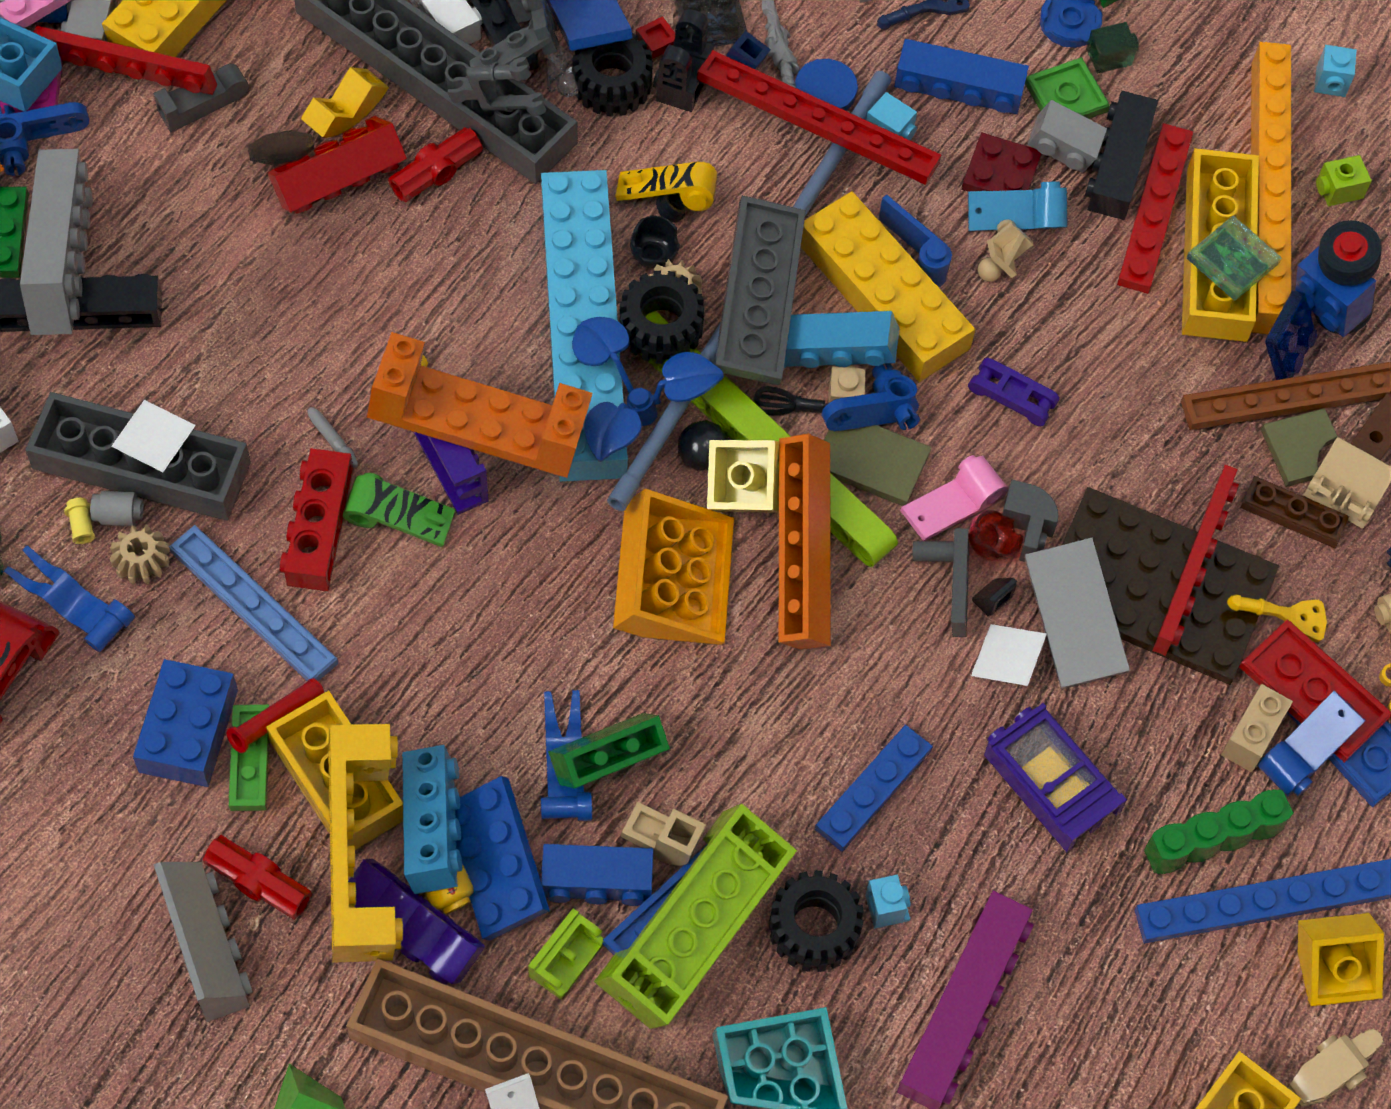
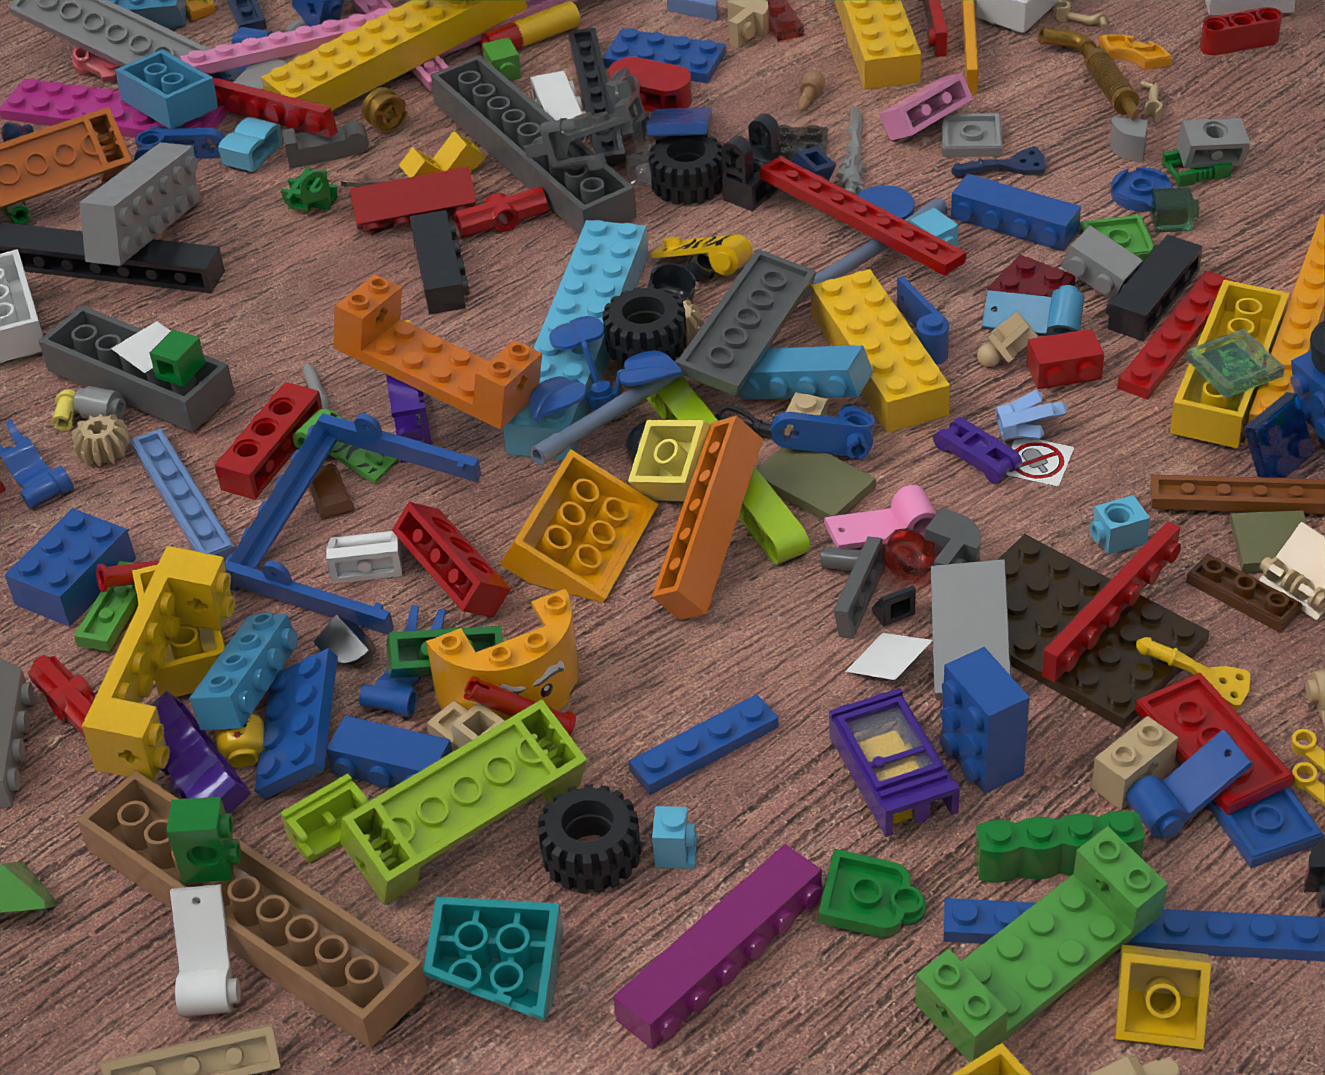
camera: 25 degrees right, 20 degrees down
none -> green brick [149,329,206,386]
none -> green brick [166,797,241,883]
none -> medium azure brick [219,117,283,172]
none -> blue piece [225,413,482,635]
none -> green piece [281,167,338,212]
none -> reddish brown tile [308,463,355,520]
none -> black brick [313,614,377,664]
none -> white tile [326,531,402,584]
none -> pearl gold wheel [361,87,408,134]
none -> red brick [392,502,511,618]
none -> black brick [410,210,470,315]
none -> light orange cylinder [426,588,579,721]
none -> red pin [464,676,576,736]
none -> green plate [817,848,926,937]
none -> bright green plate [915,826,1168,1062]
none -> blue brick [940,647,1030,794]
none -> light blue rock [995,390,1068,441]
none -> sticker [1006,438,1074,486]
none -> red brick [1026,329,1104,389]
none -> medium azure brick [1090,495,1150,555]

